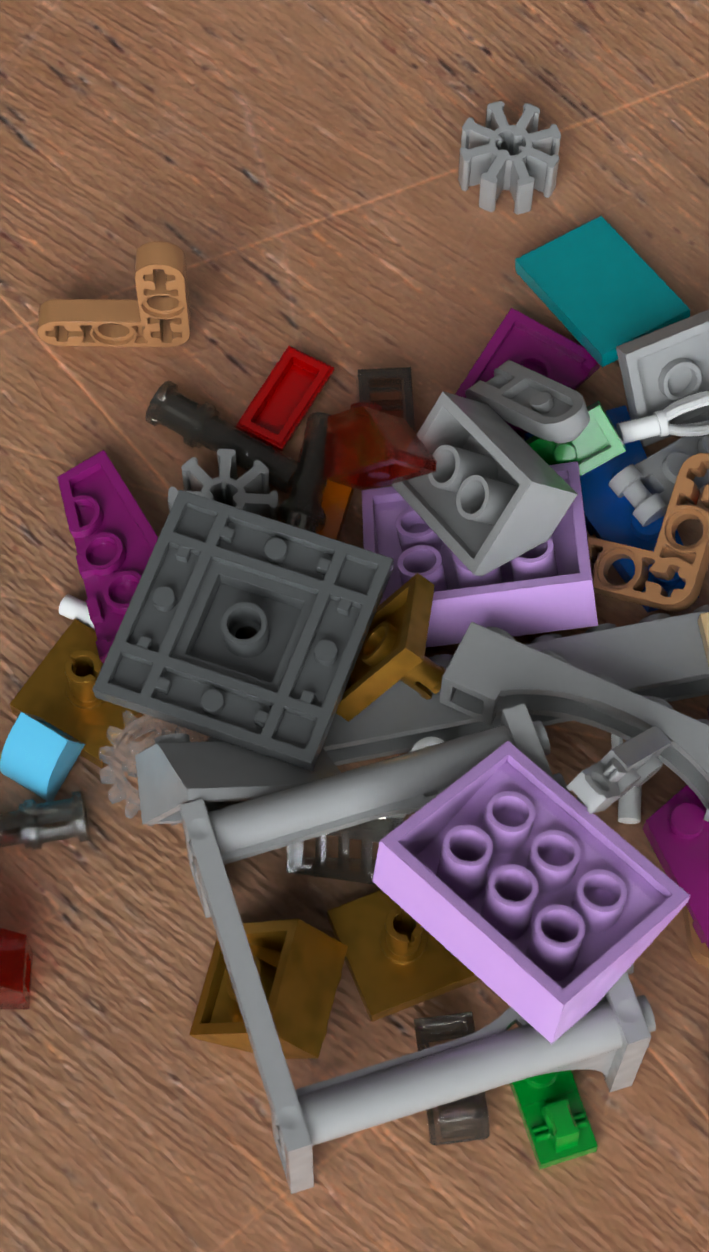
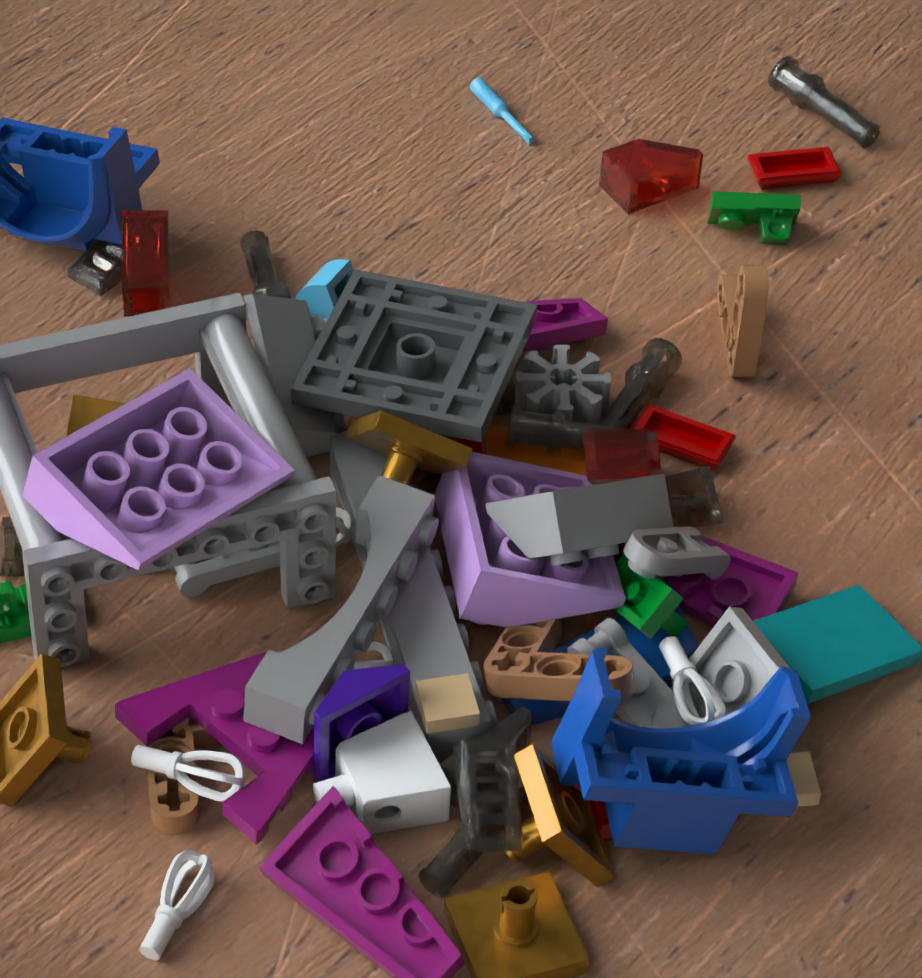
camera: 85 degrees right, 20 degrees down
light grey hinge [566,726,672,814] -> none

